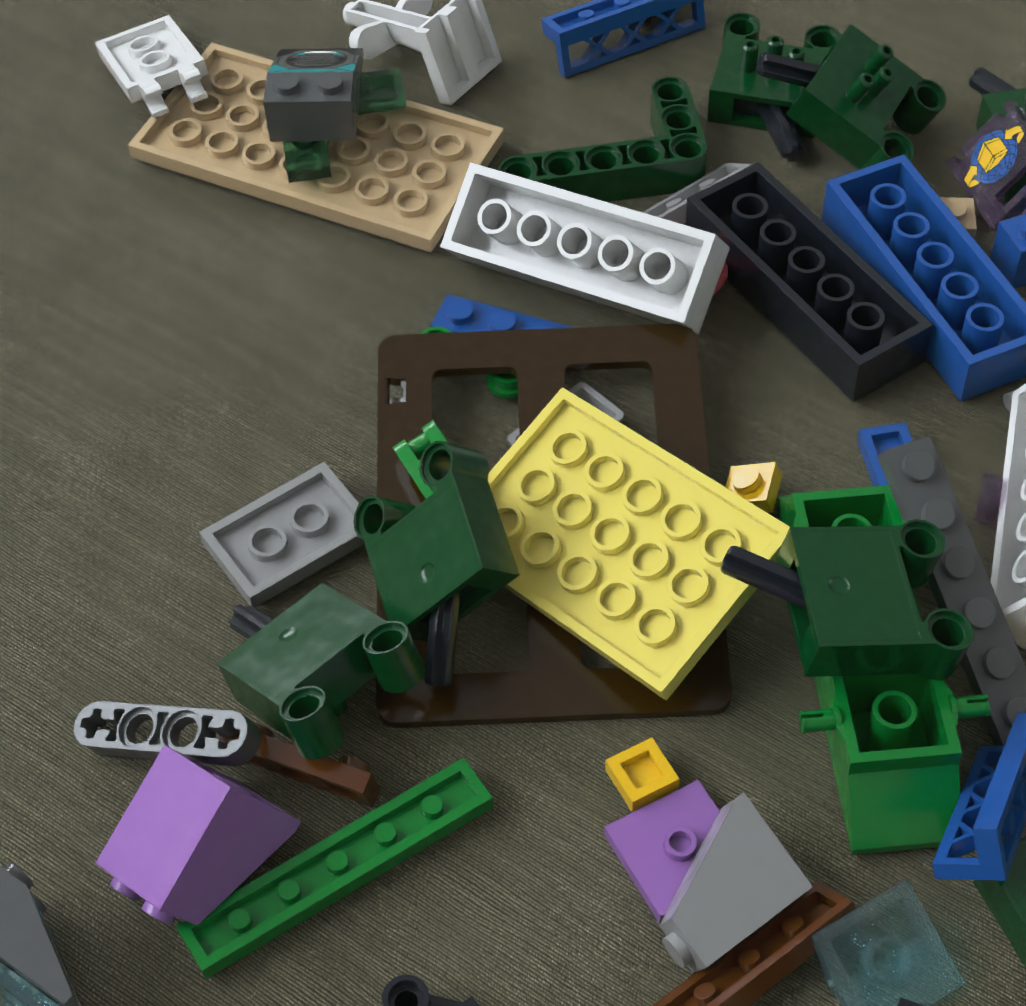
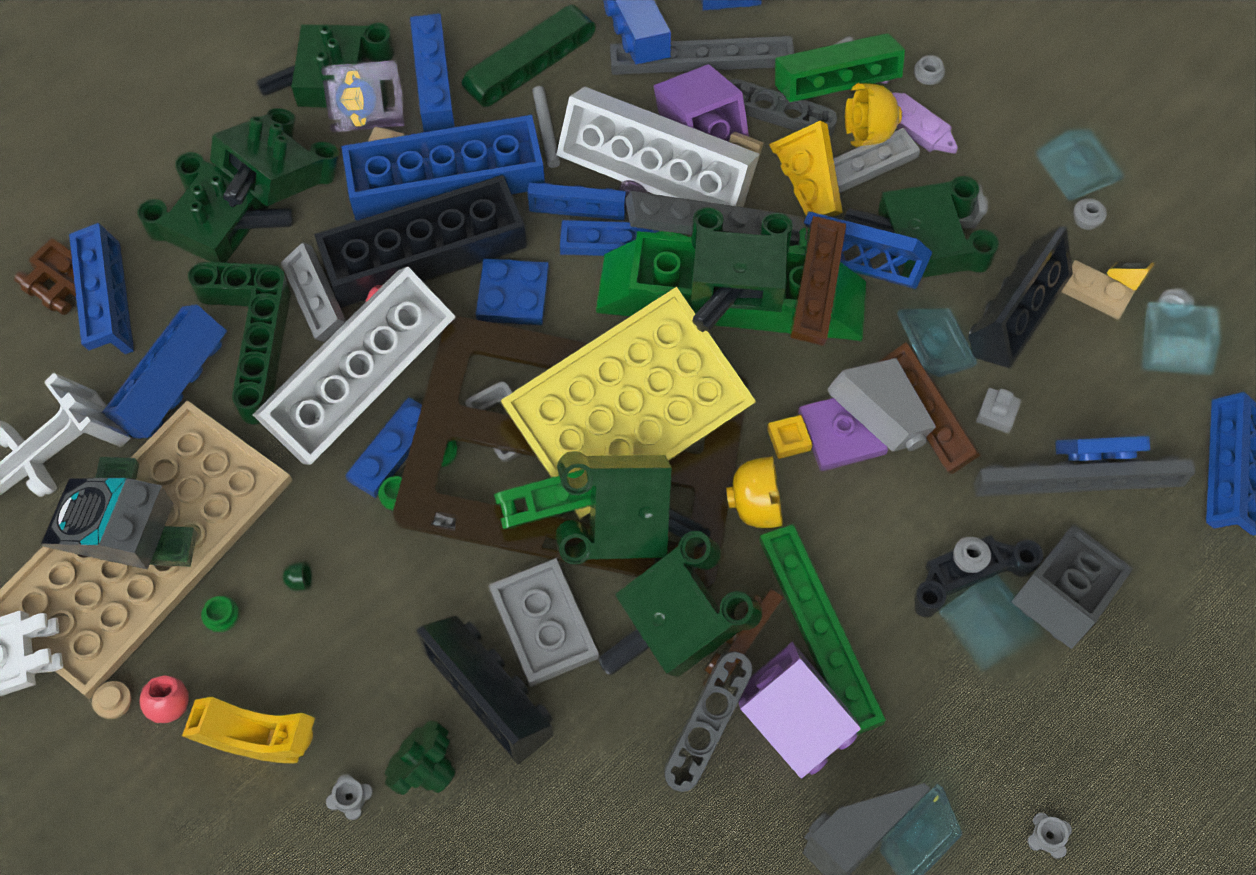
camera: 80 degrees left, 10 degrees up
yellow plate [726,462,783,513] -> none
none -> tan plate [92,681,132,719]
none -> blue brick [101,304,227,438]
none -> coral piece [140,675,189,723]
none -> yellow arch [182,697,315,763]
none -> green plate [201,596,239,632]
none -> dark green hinge [282,561,312,591]
none -> light grey plate [326,774,373,820]
none -> dark green plant [384,720,456,795]
none -> black slope [416,615,554,765]
none -> blue plate [476,258,549,326]
none -> blue plate [527,183,626,220]
none -> yellow cylinder [726,456,783,528]
none -> reddish brown plate [790,216,846,346]

